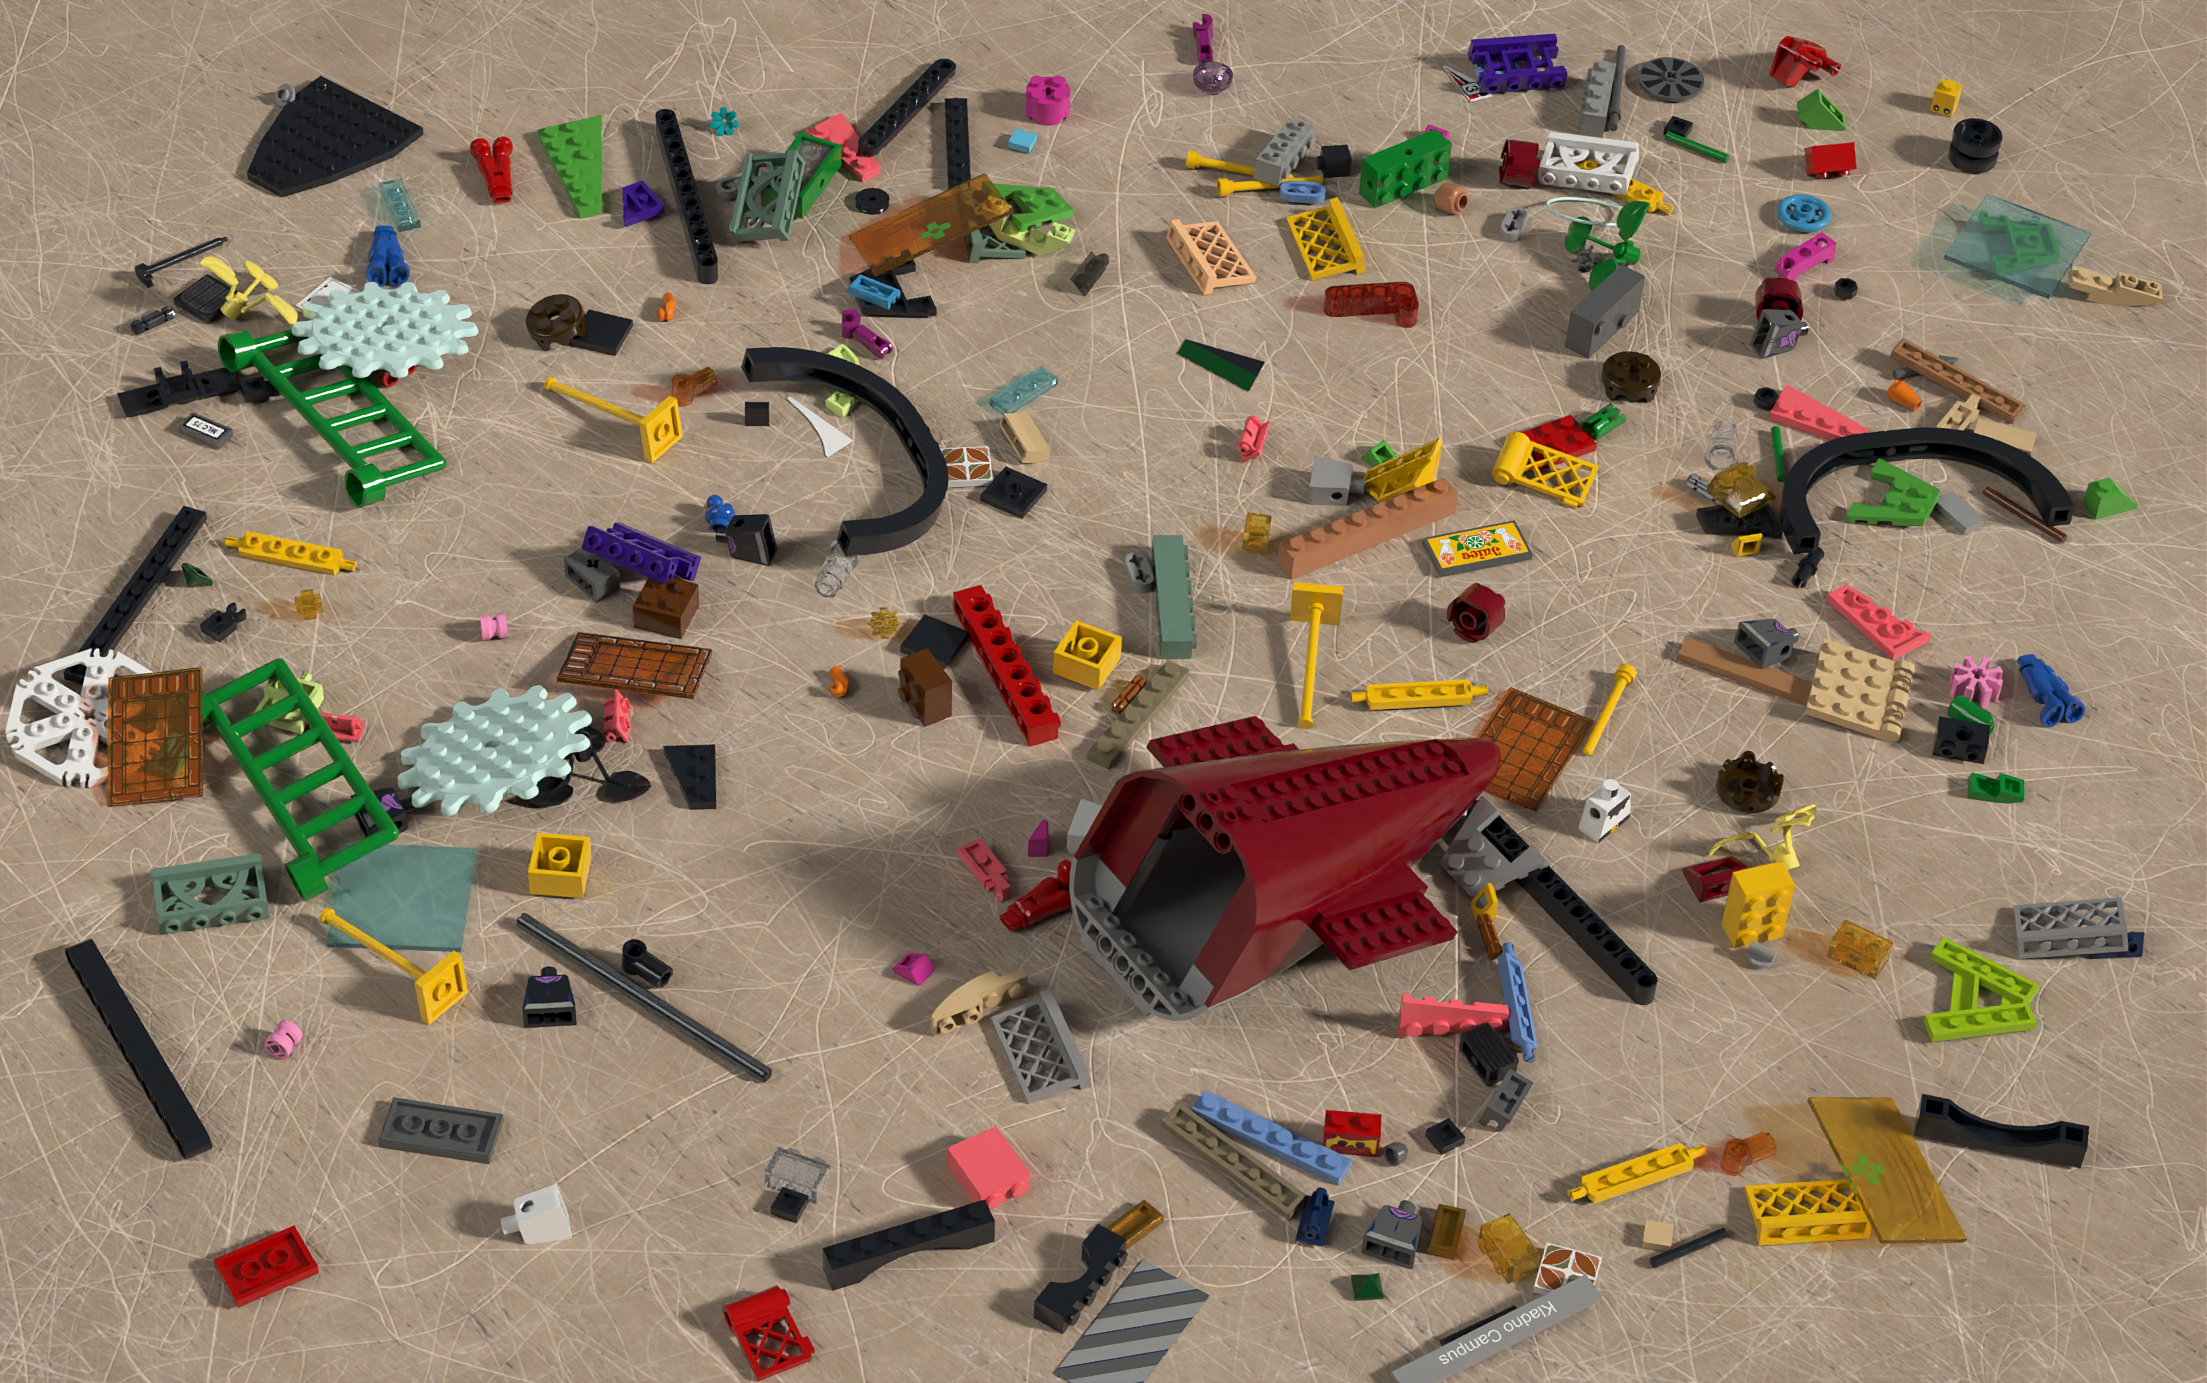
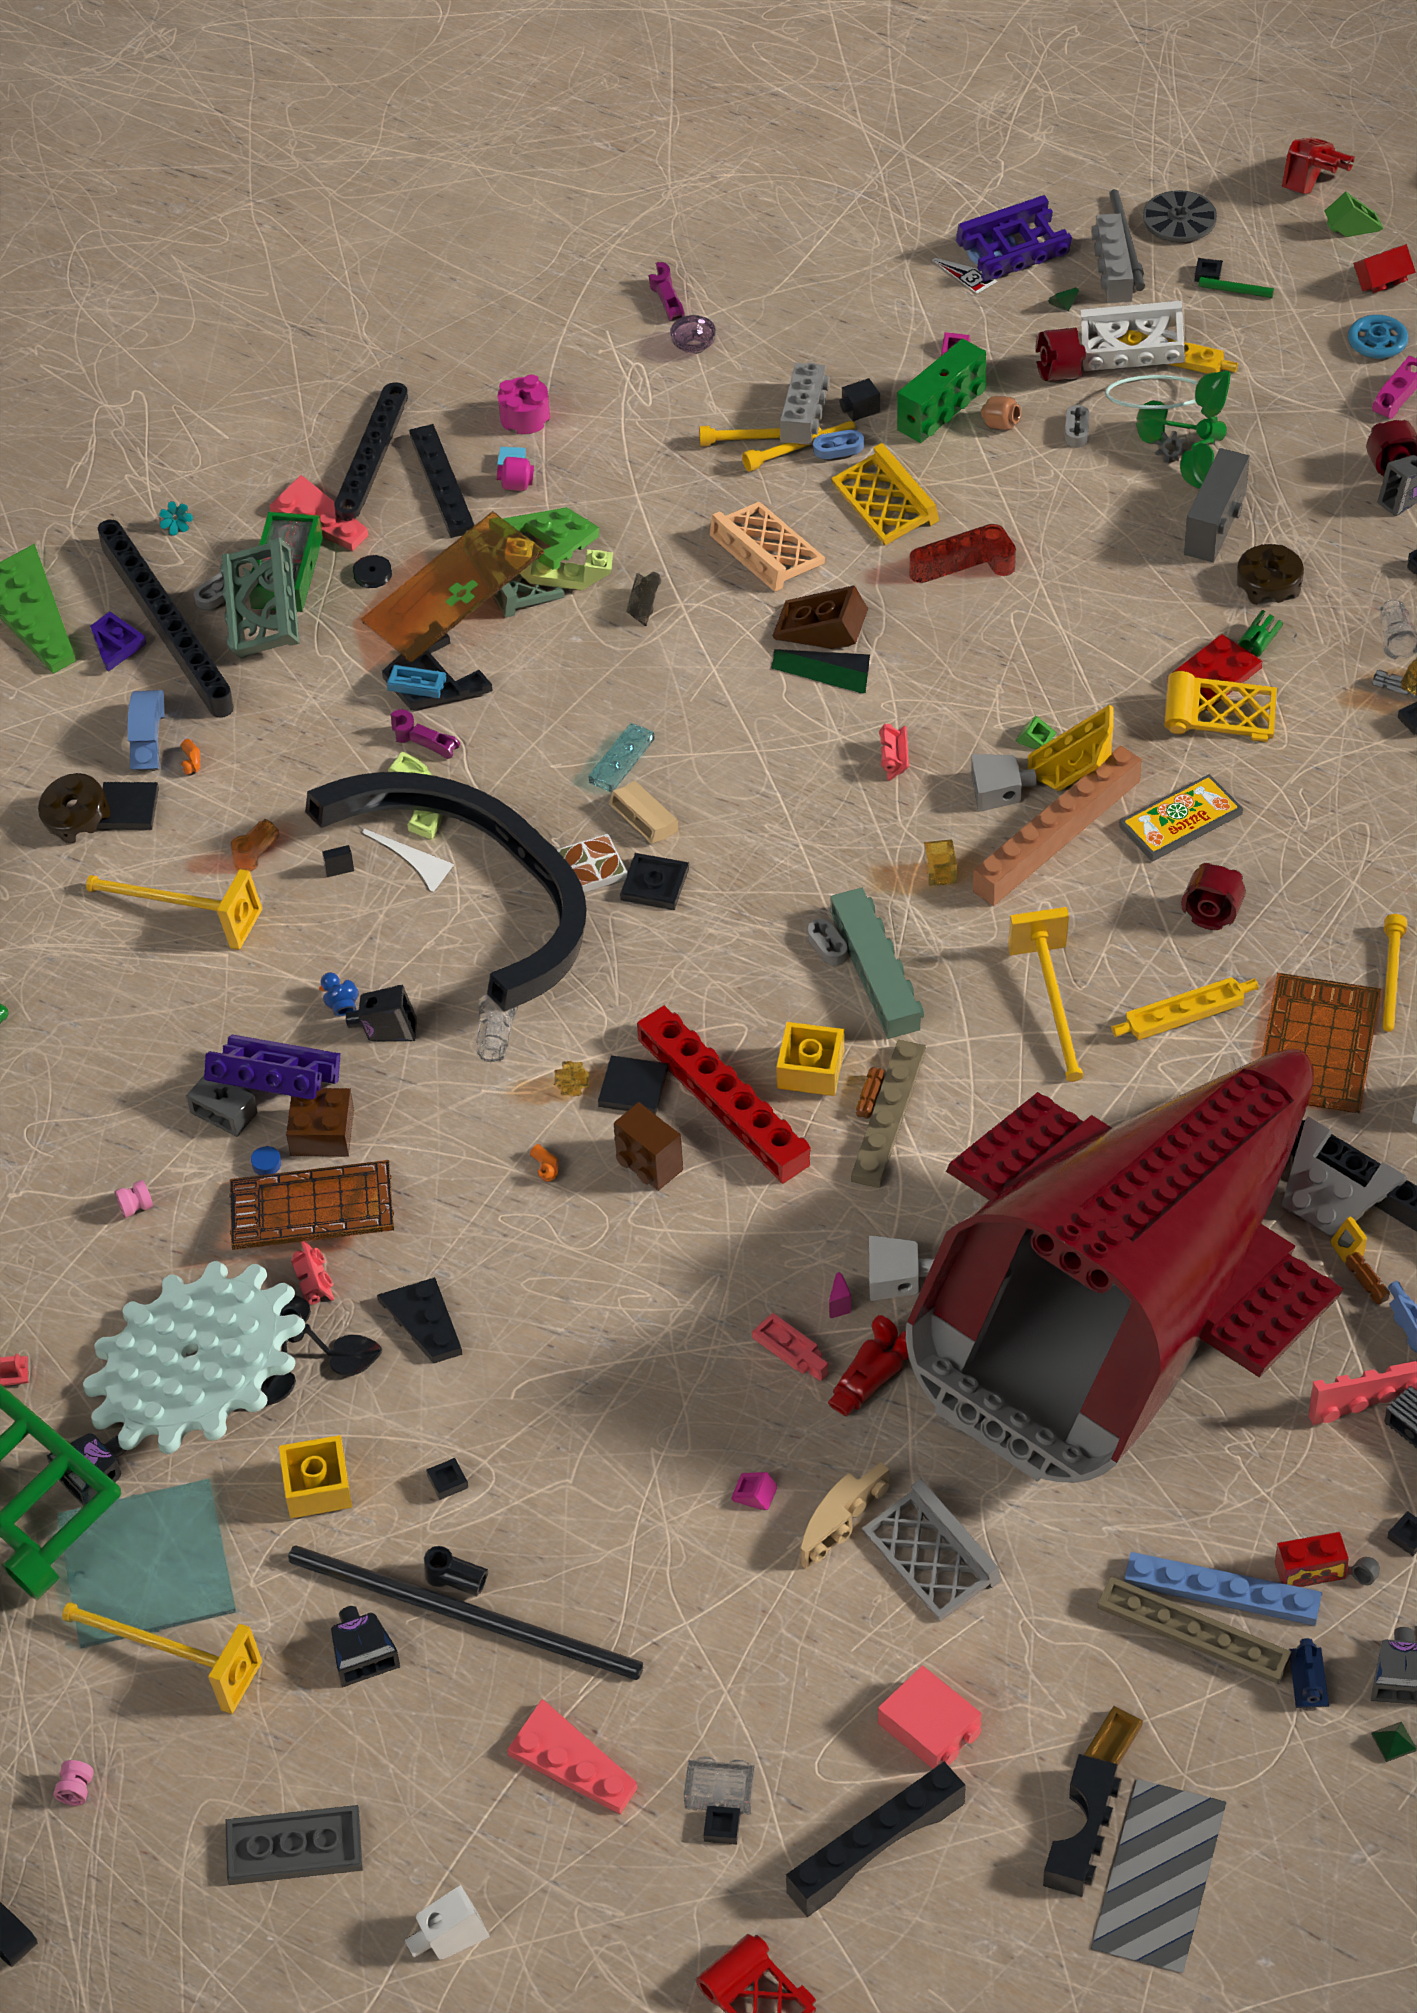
camera: 10 degrees left, 5 degrees up
none -> medium blue arch [128,690,165,770]
none -> blue tile [251,1146,281,1176]
none -> black plate [426,1458,468,1500]
none -> dark pink head [496,457,534,491]
none -> coral wing [507,1699,638,1814]
none -> reddish brown slope [772,585,868,649]
none -> dark green slope [1048,287,1079,312]

